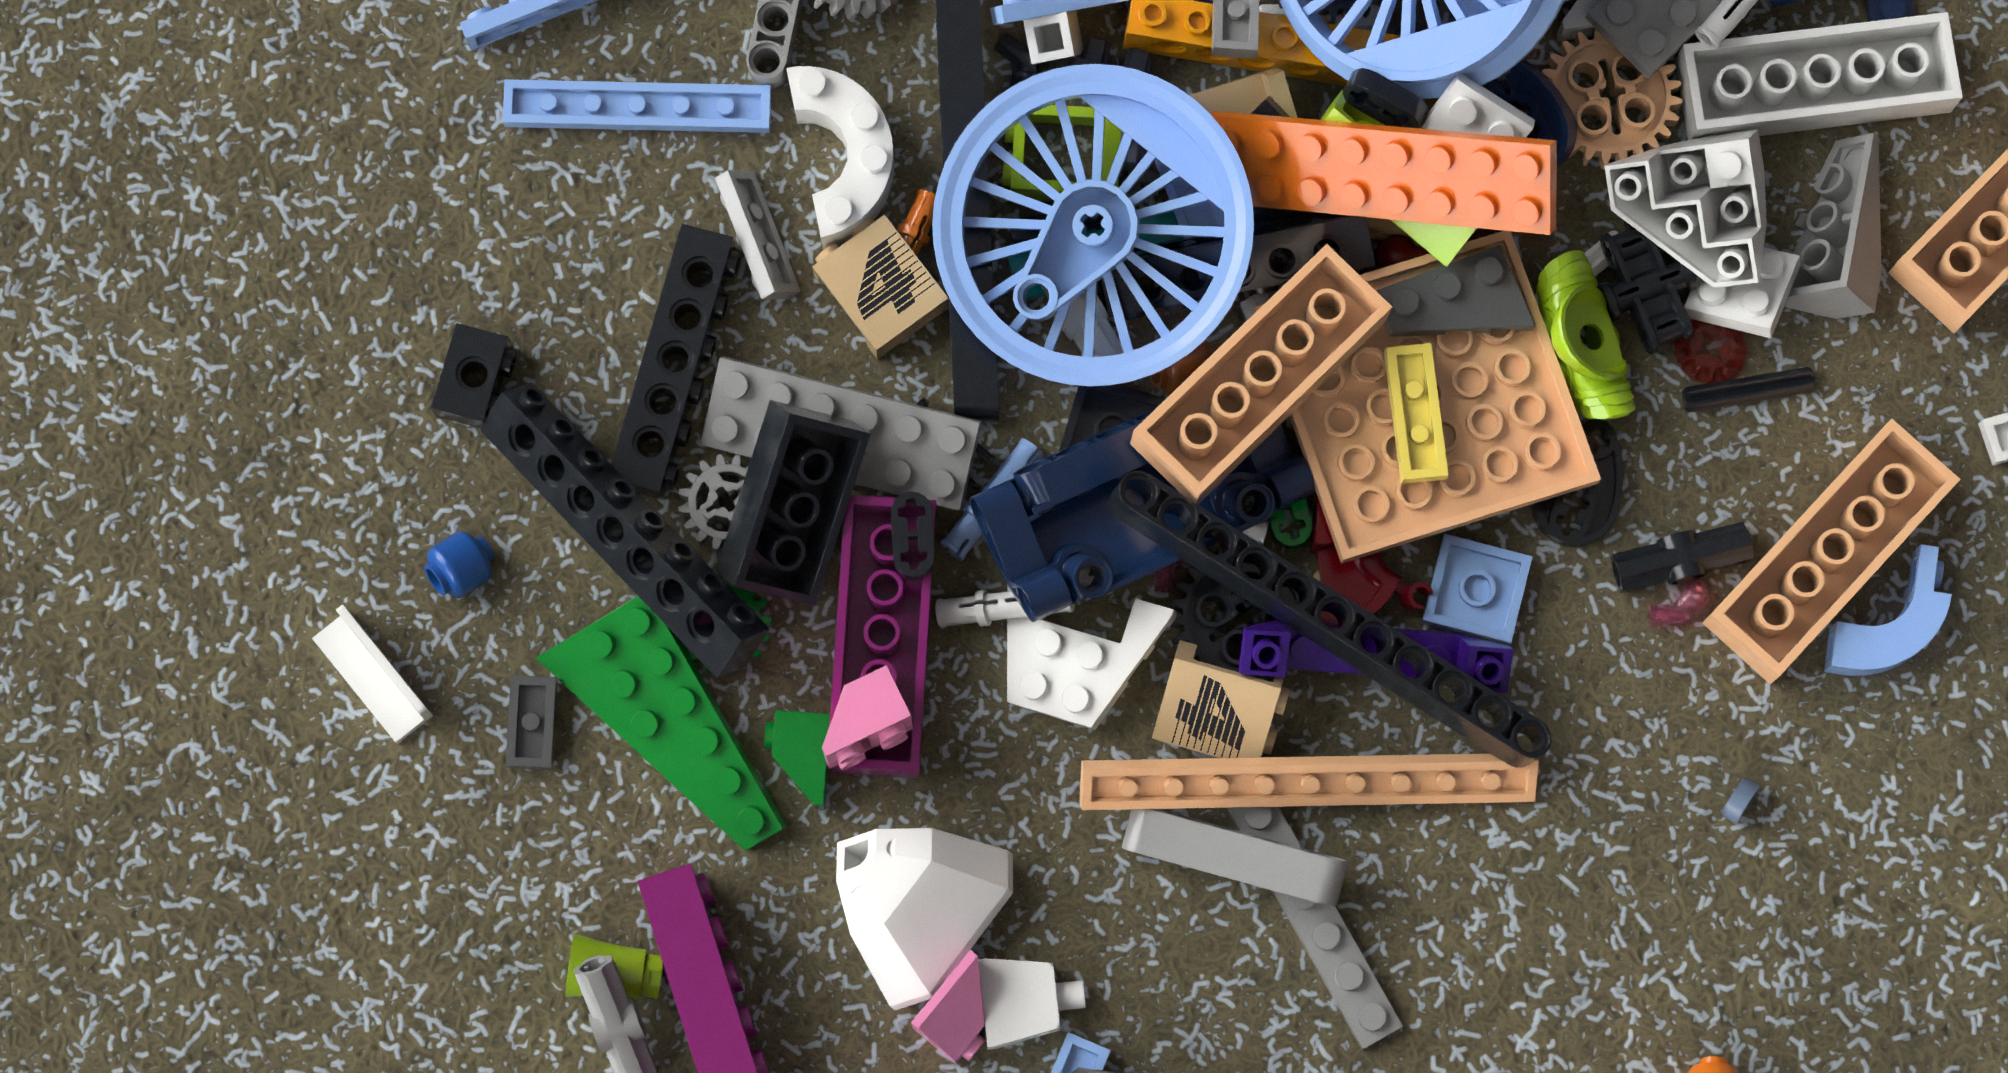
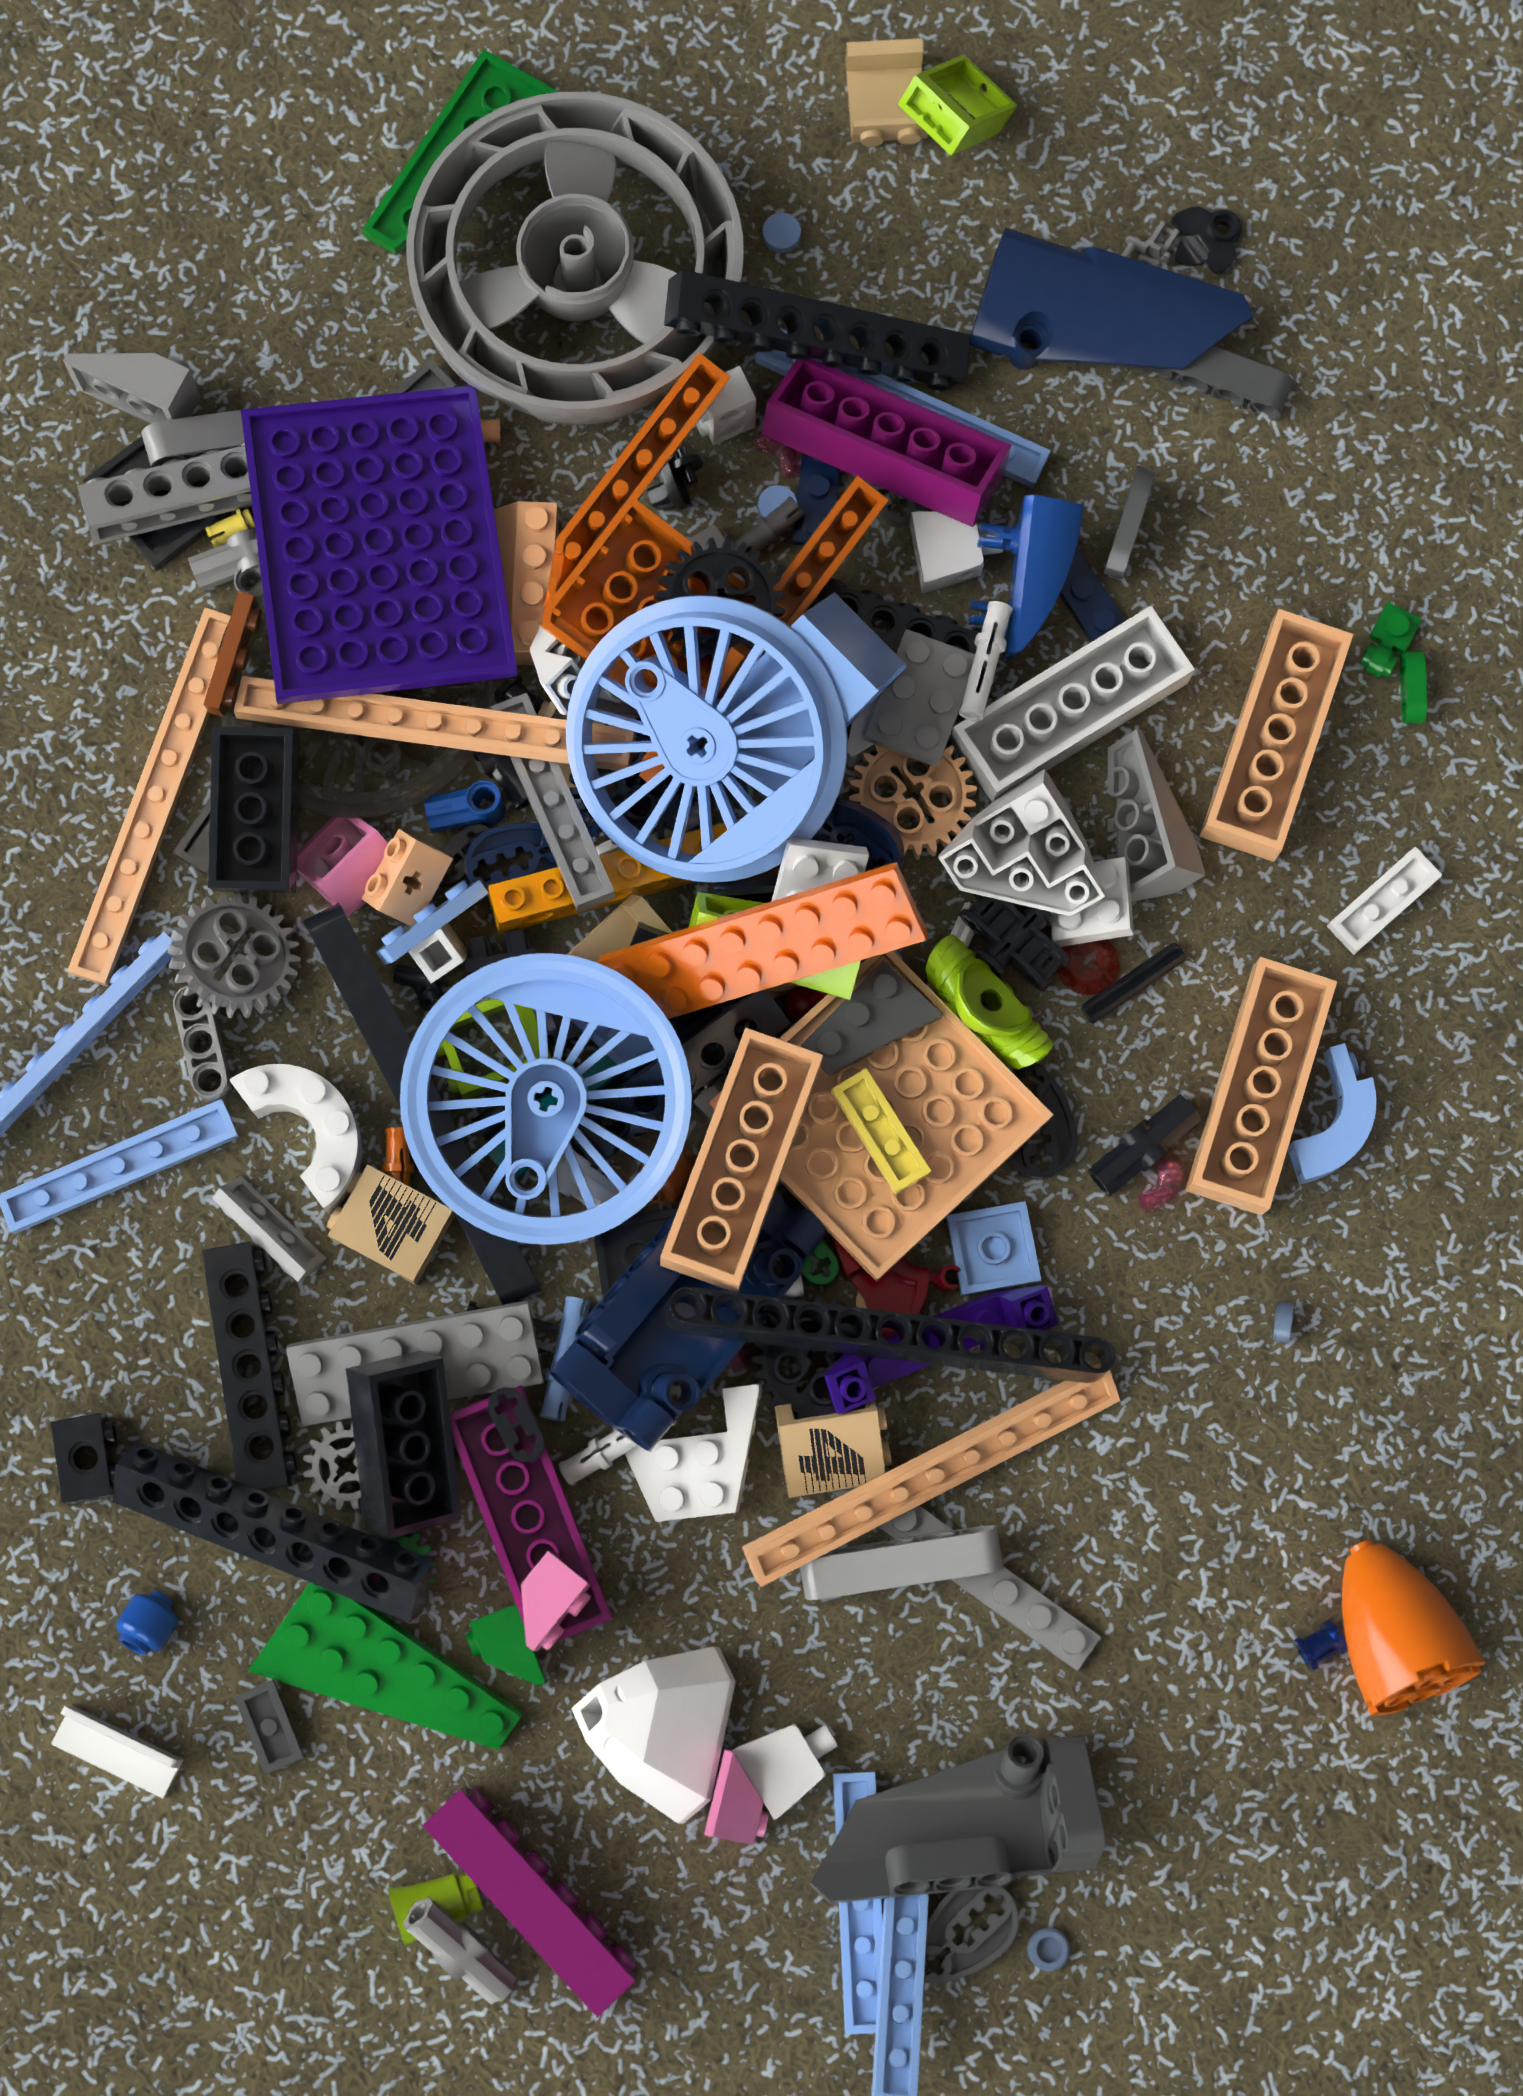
camera: 30 degrees left, 0 degrees up
black beam [1343,68,1429,129] -> none

